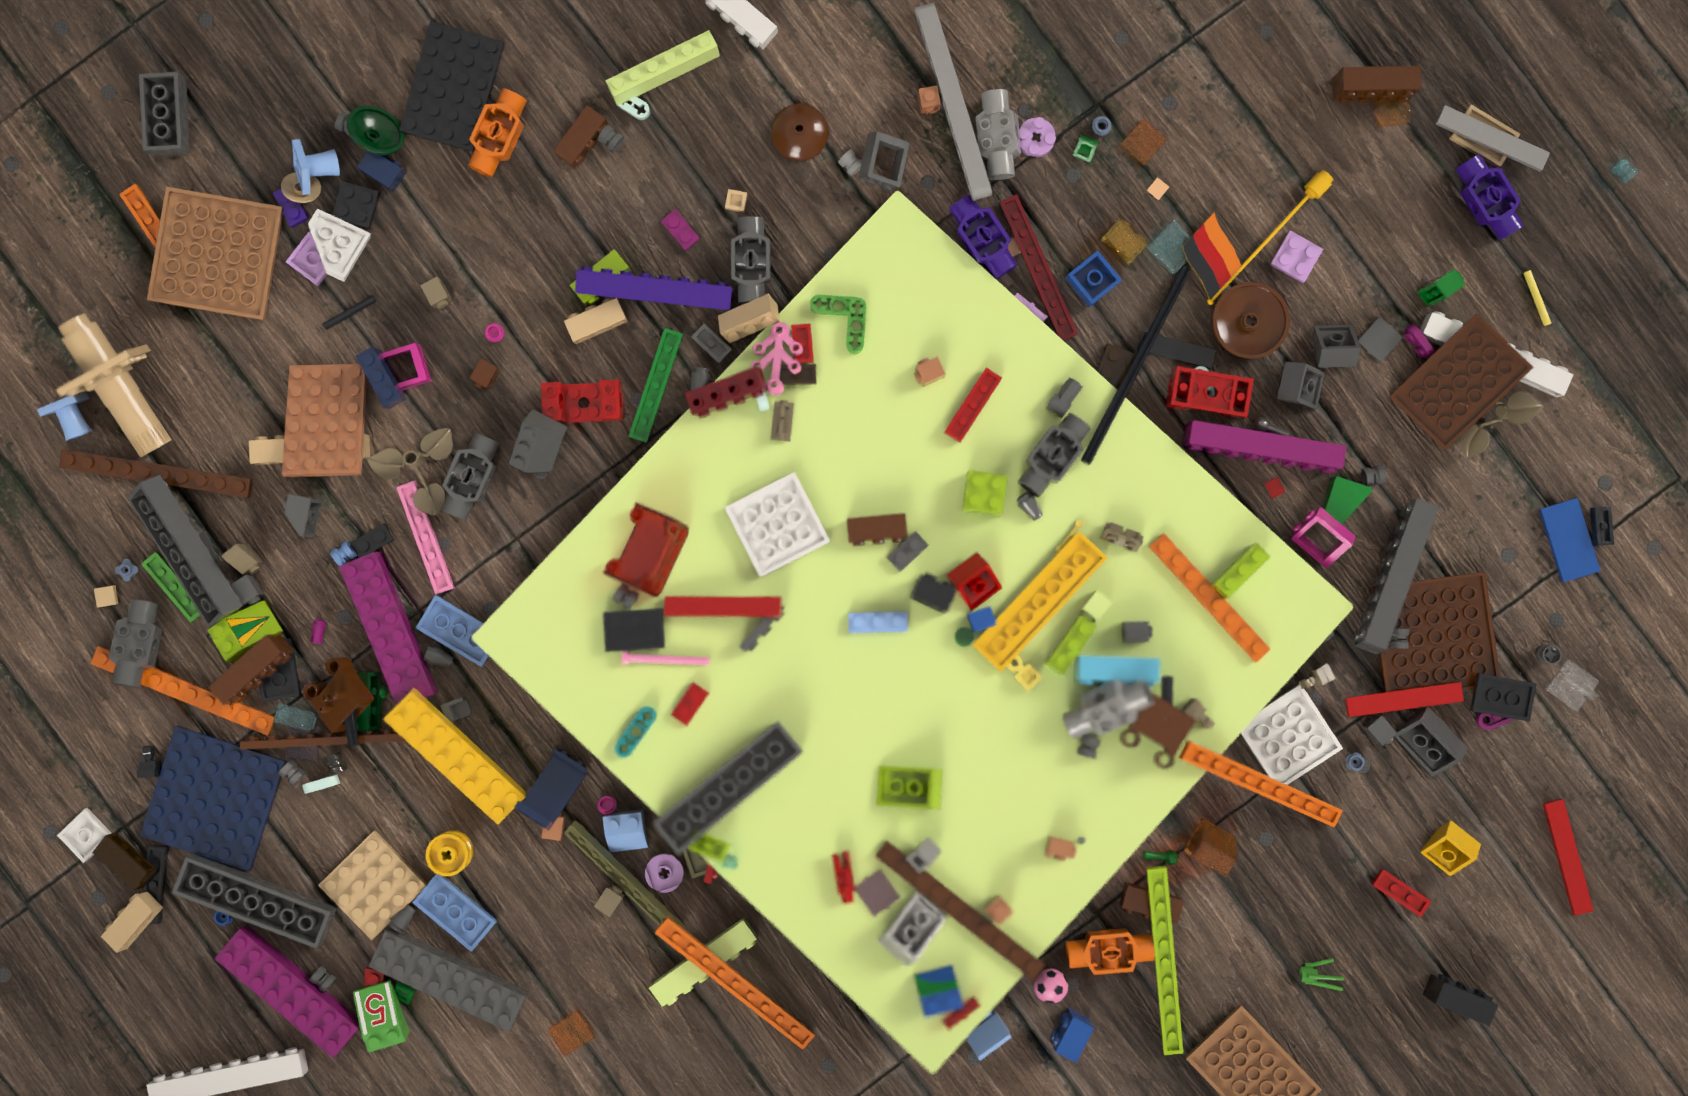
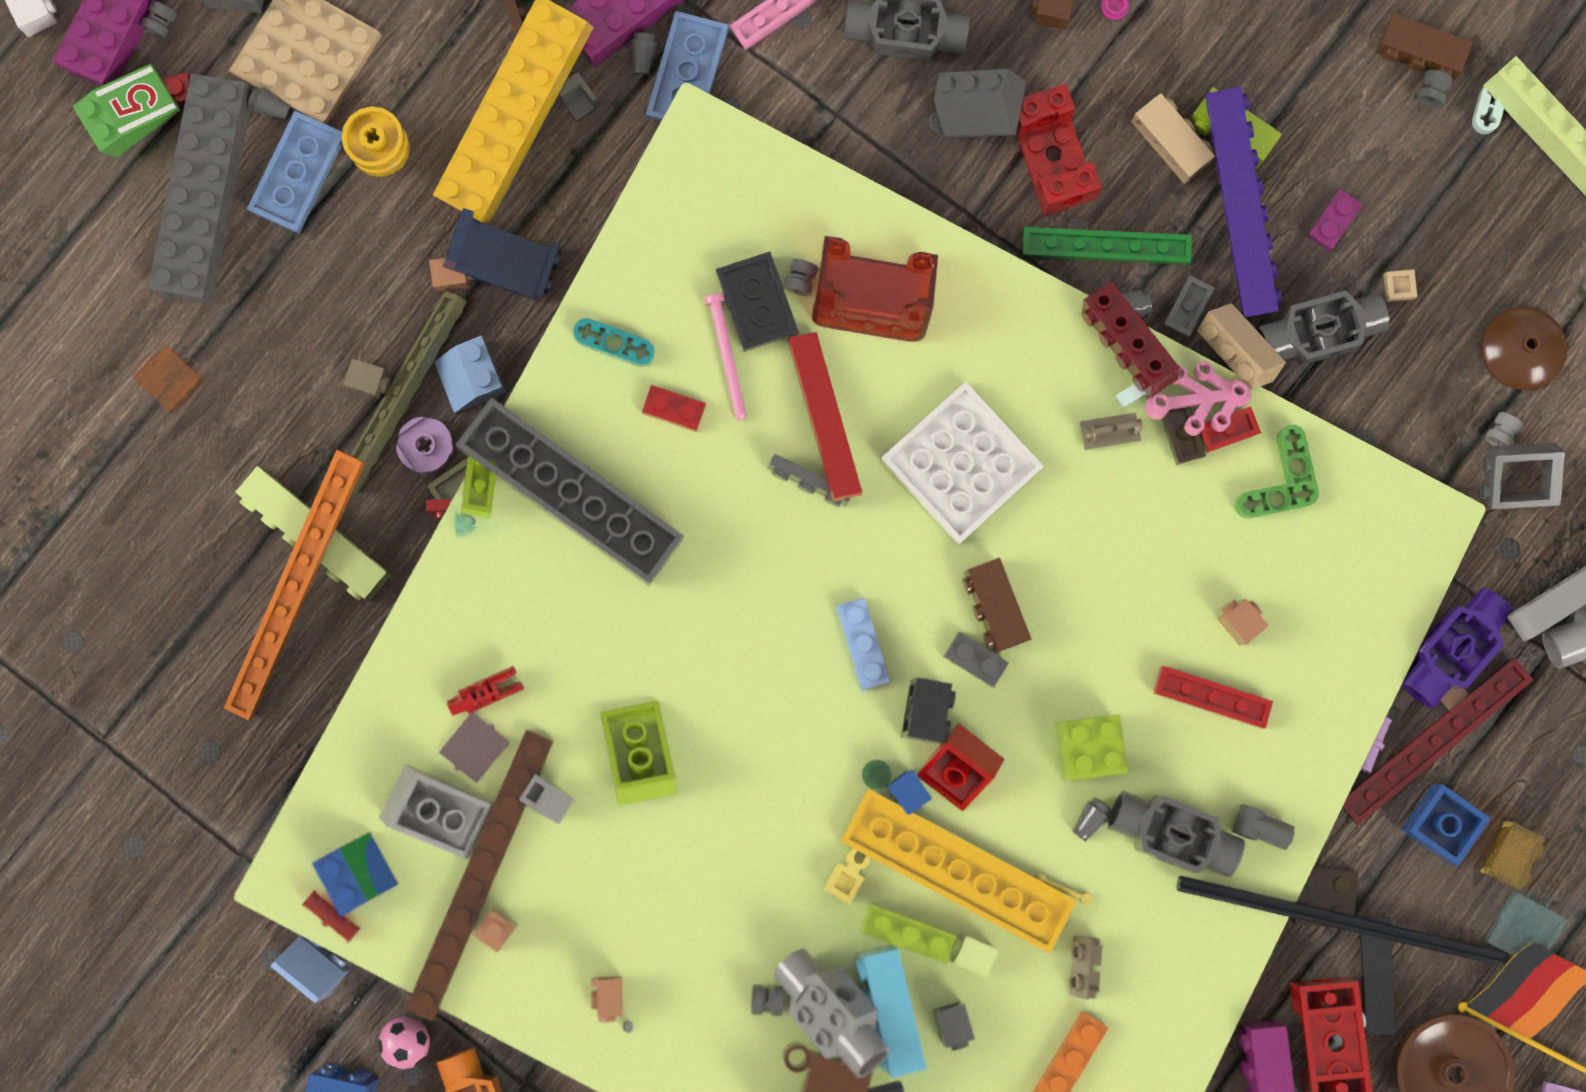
camera: 80 degrees right, 5 degrees down
green slope [394,981,417,1005] -> none
dark pink plate [597,796,617,815] -> none

